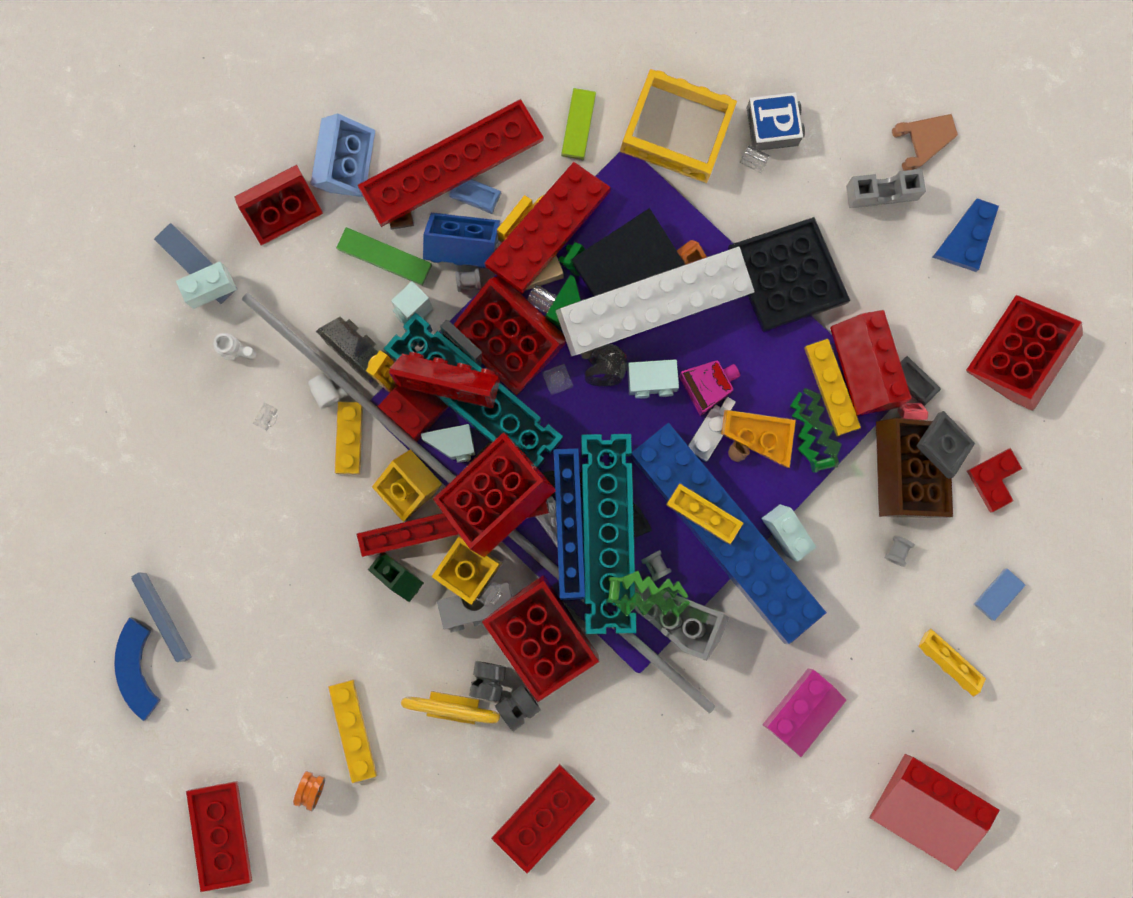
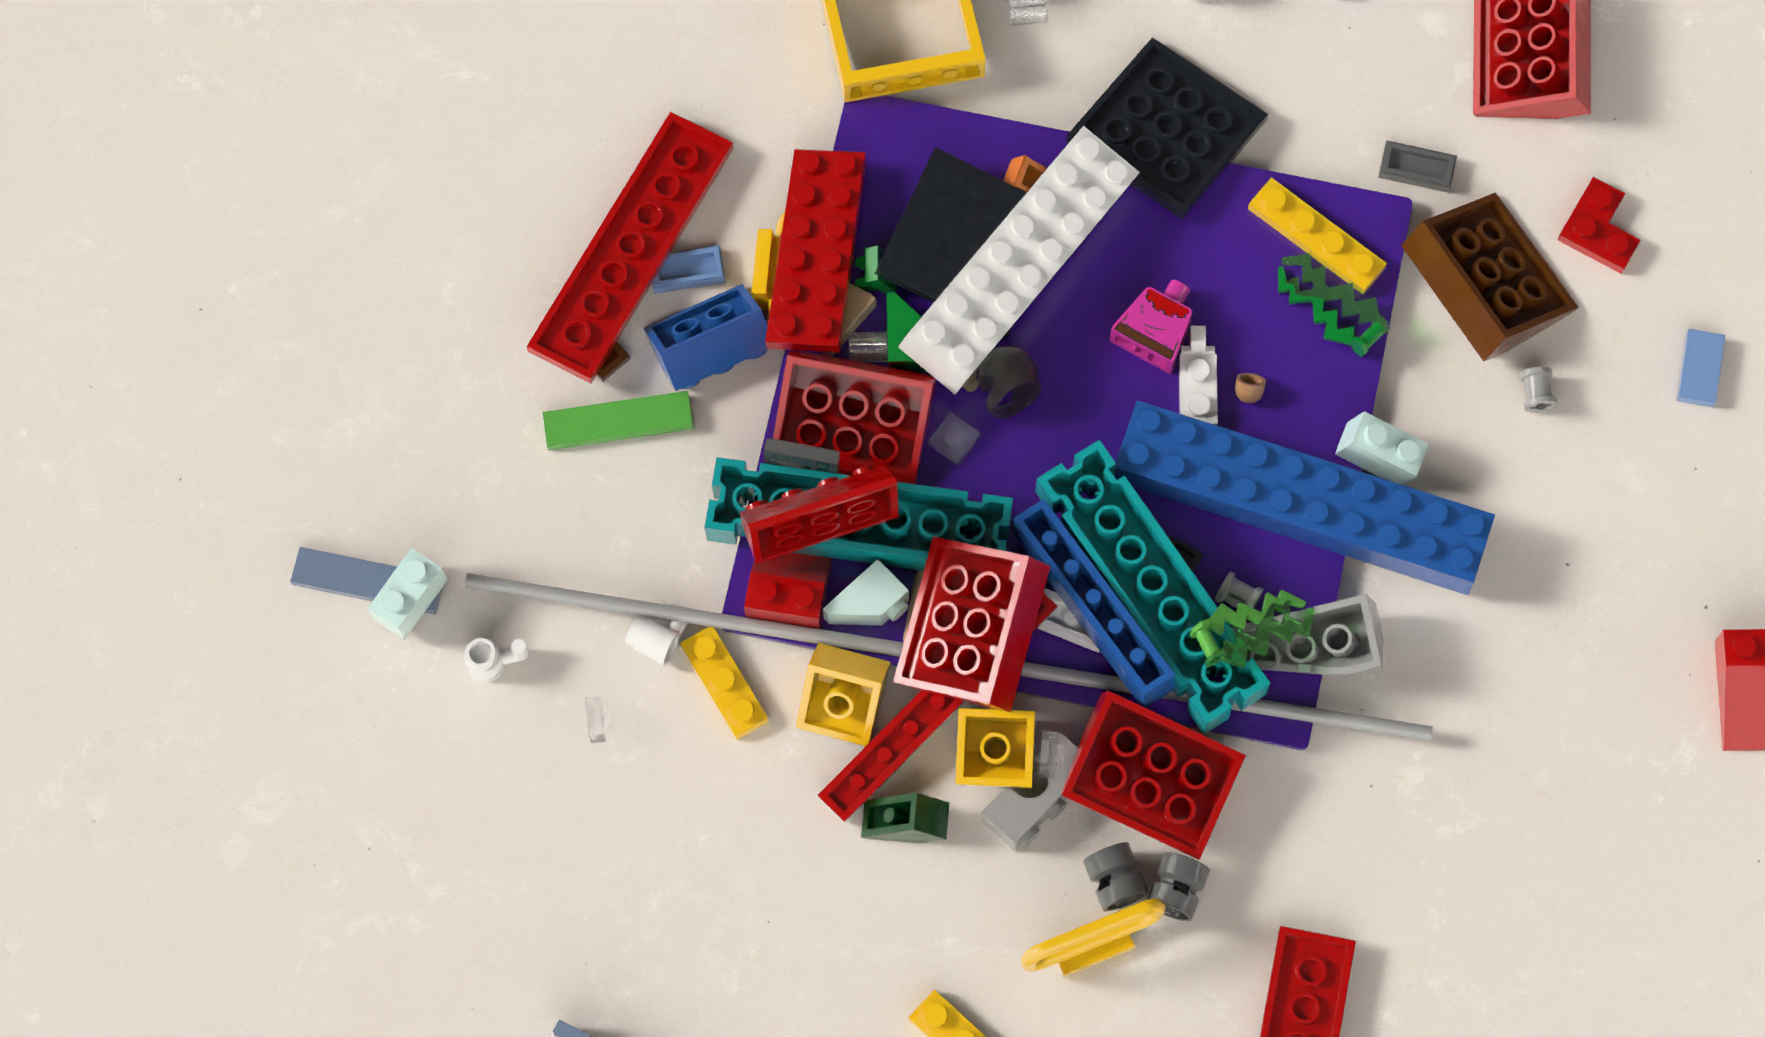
camera: 25 degrees left, 10 degrees down
red slope [234,165,323,245] -> none
light blue slope [310,113,375,197] -> none
clear smoke slope [316,317,393,389] -> none
yellow plate [366,350,397,393] -> none
light aqua brick [391,281,433,325] -> none
light grey bush [455,268,481,292] -> none
lime tile [561,88,596,160] -> none
light aqua brick [627,360,679,398] -> none
yellow plate [666,484,743,545] -> none
light orange wing [721,410,796,468] -> none
dark pink slope [763,668,846,757] -> none
red slope [830,310,912,416] -> none
coral tile [897,403,928,420] -> none
dark grey tile [917,411,975,479] -> none
yellow plate [918,629,986,697] -> none

